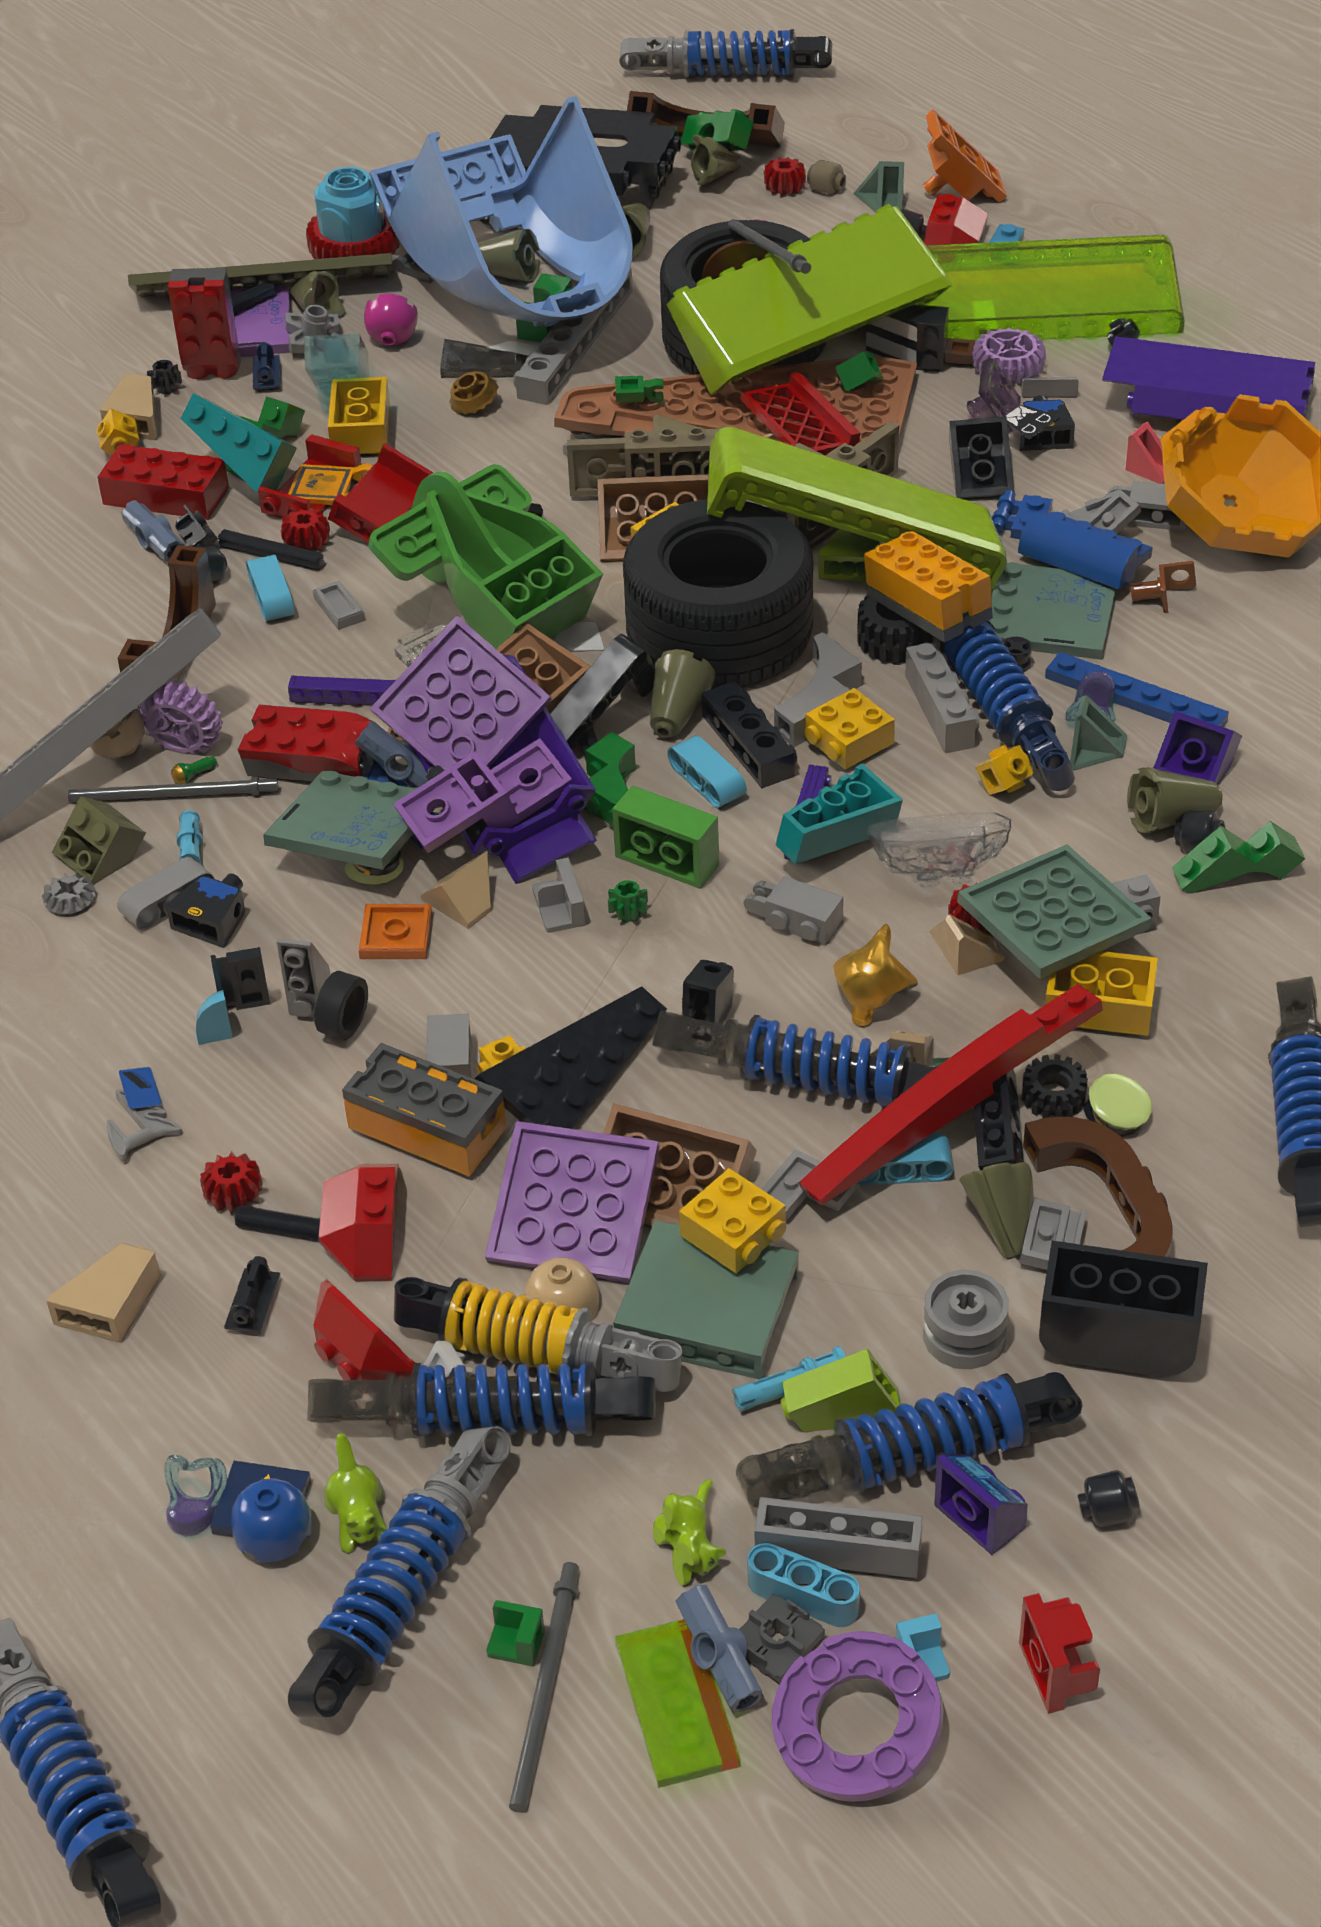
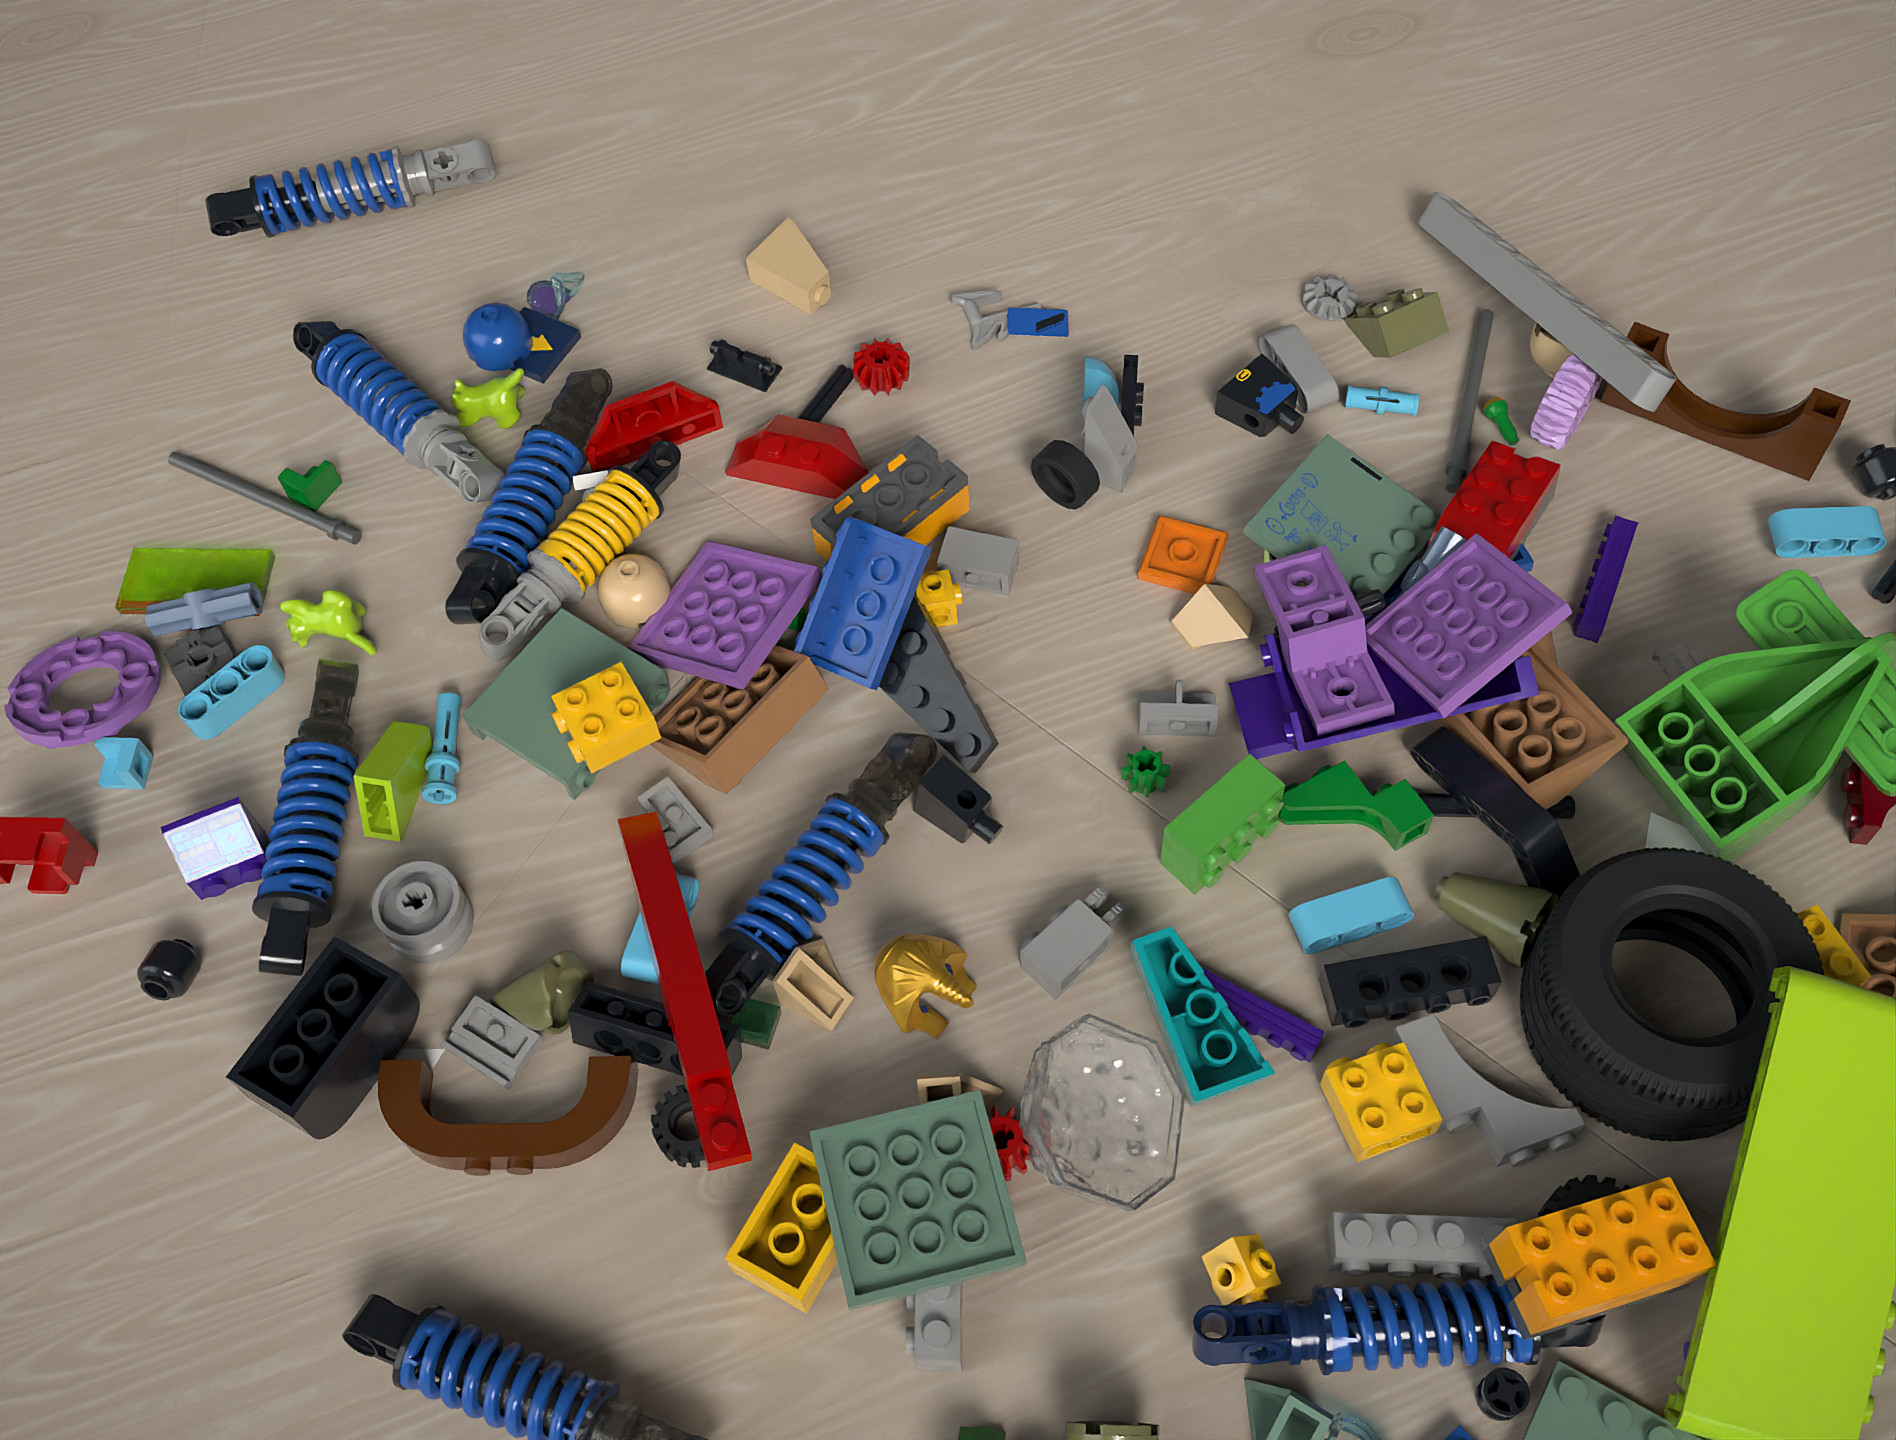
camera: 110 degrees right, 15 degrees up
light grey brick [754,1497,923,1578] -> none
yellowish green piece [1084,1073,1152,1136] -> none
none -> blue bracket [794,516,932,690]

